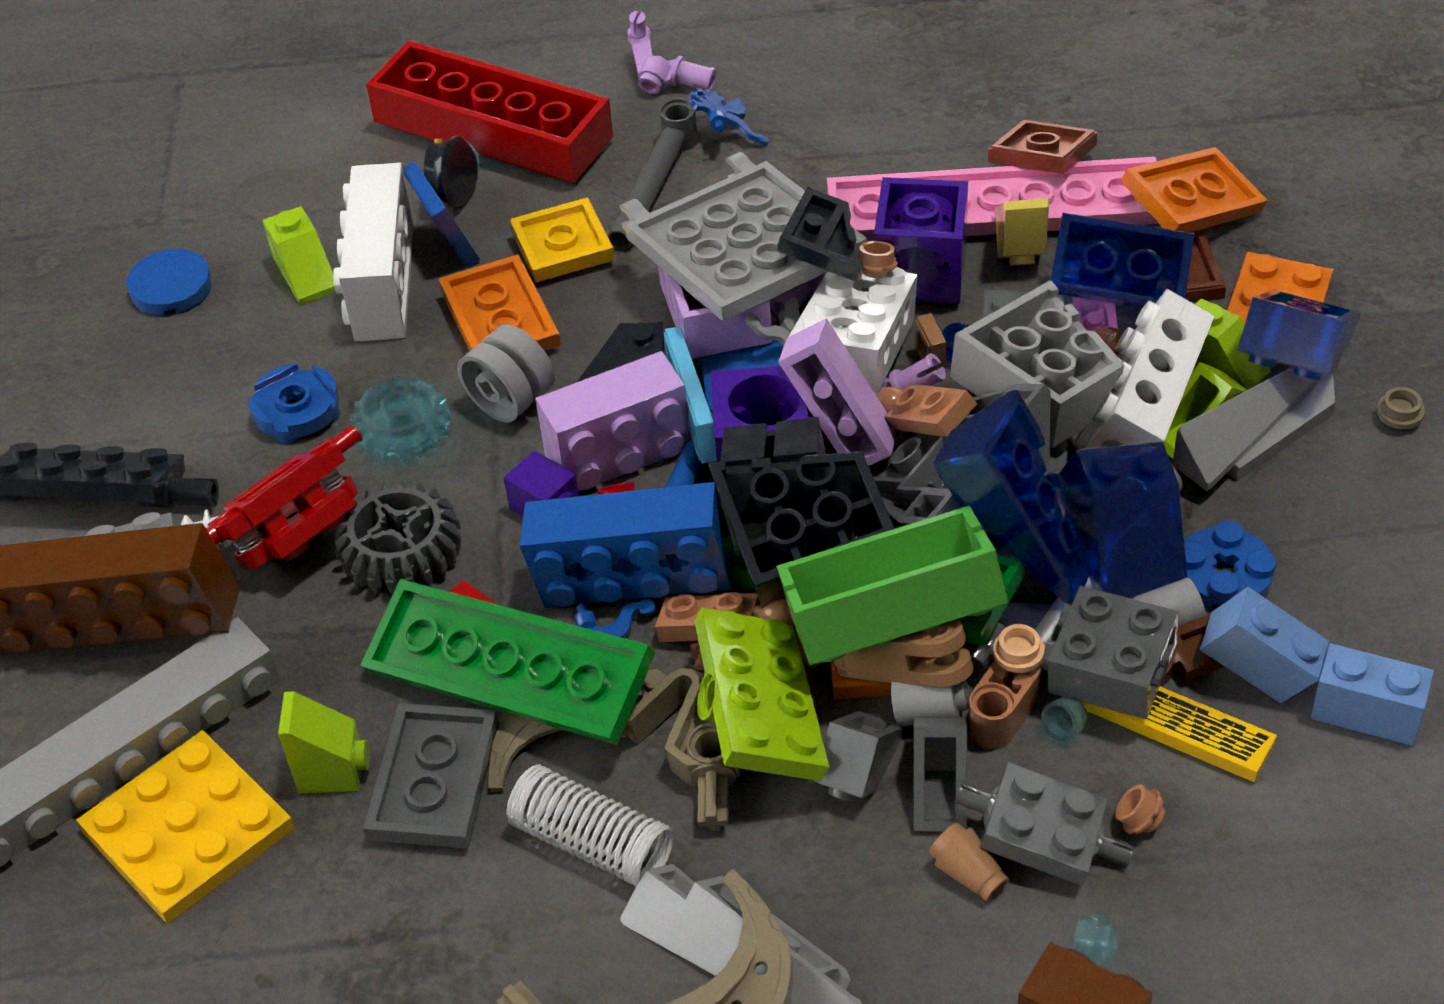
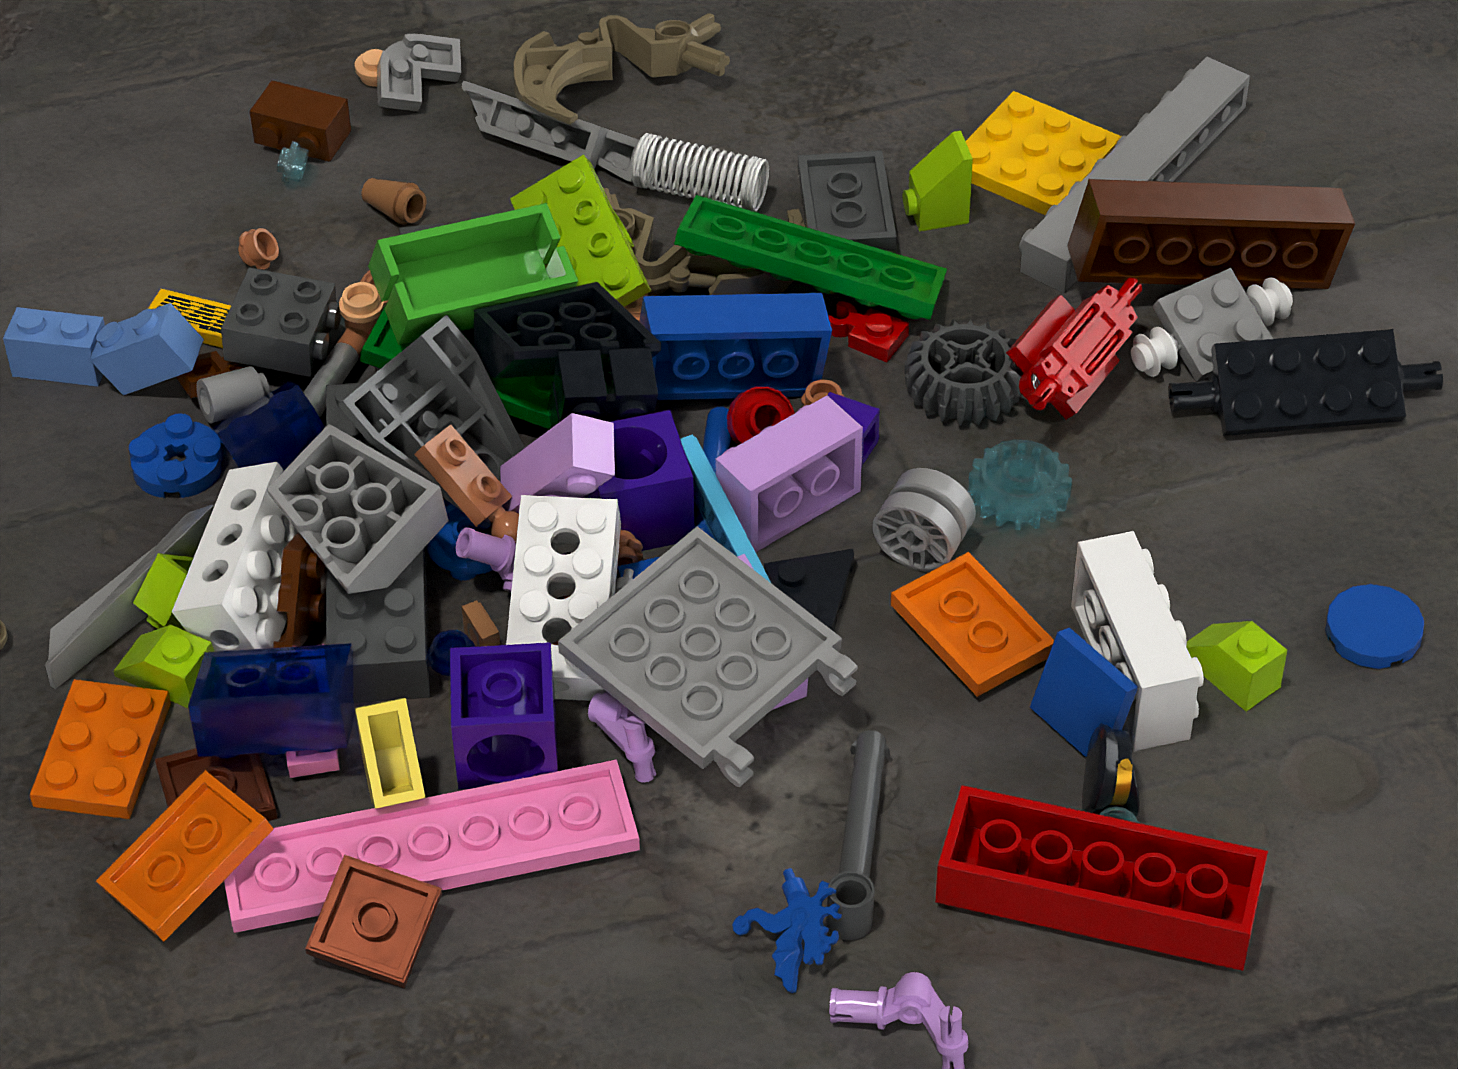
camera: 165 degrees right, 0 degrees up
blue plate [248,364,340,445] -> none
yellow plate [510,197,615,283] -> none
black wing [776,187,862,282] -> none
nougat plate [856,241,898,278] -> none
clear blue wedge [932,389,1092,604] -> none
dark grey plate [954,762,1134,886] -> none
clear blue slope [1237,289,1361,380] -> none

